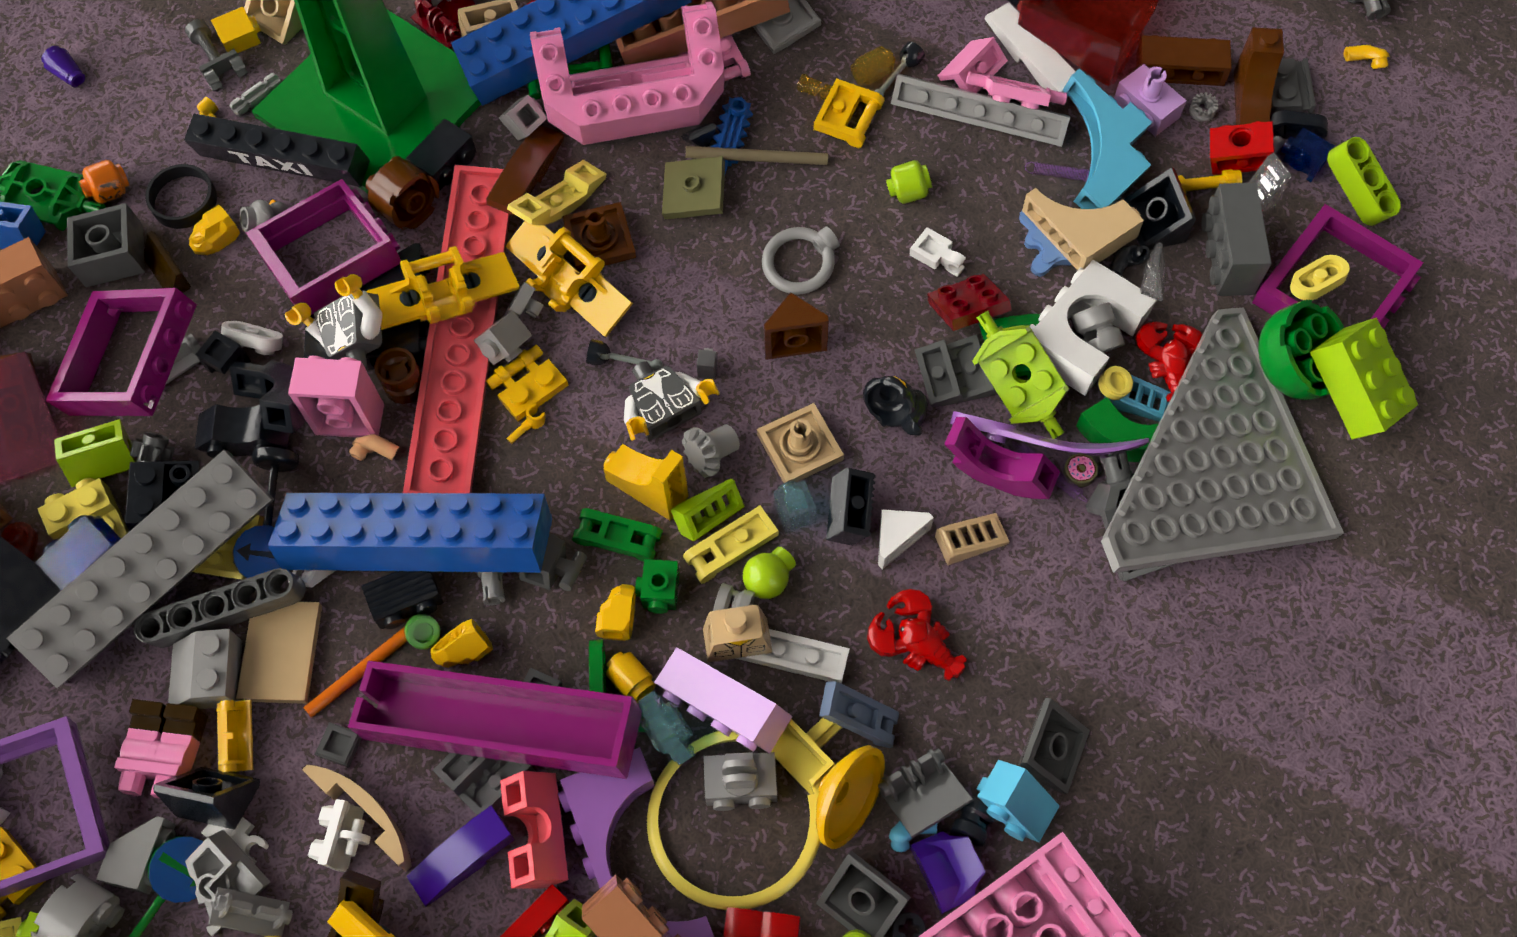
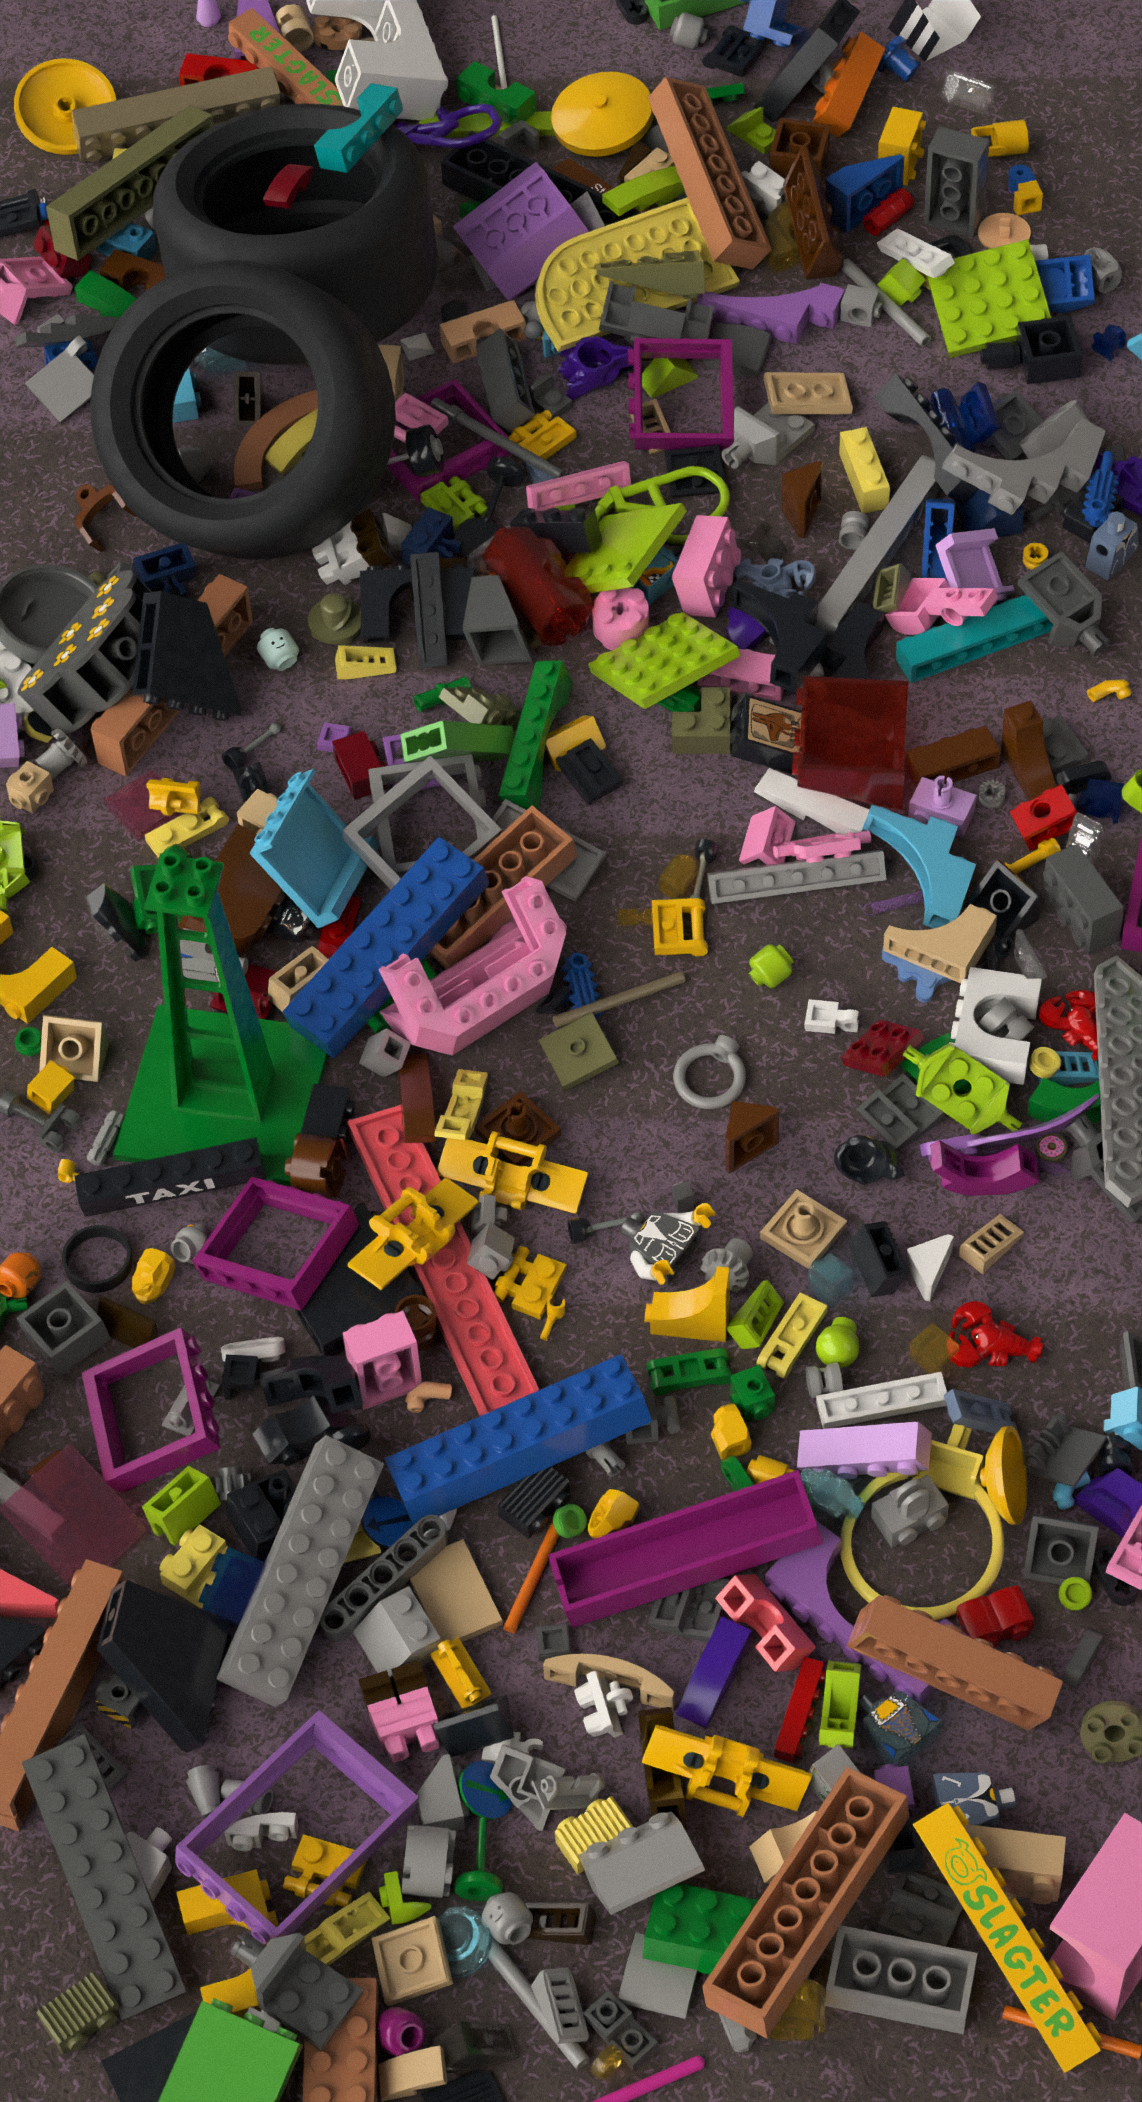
camera: 25 degrees left, 10 degrees down
torso [285,274,383,371] -> none
tan torso [703,605,772,662] -> none
none -> clear yellow panel [909,1322,959,1374]

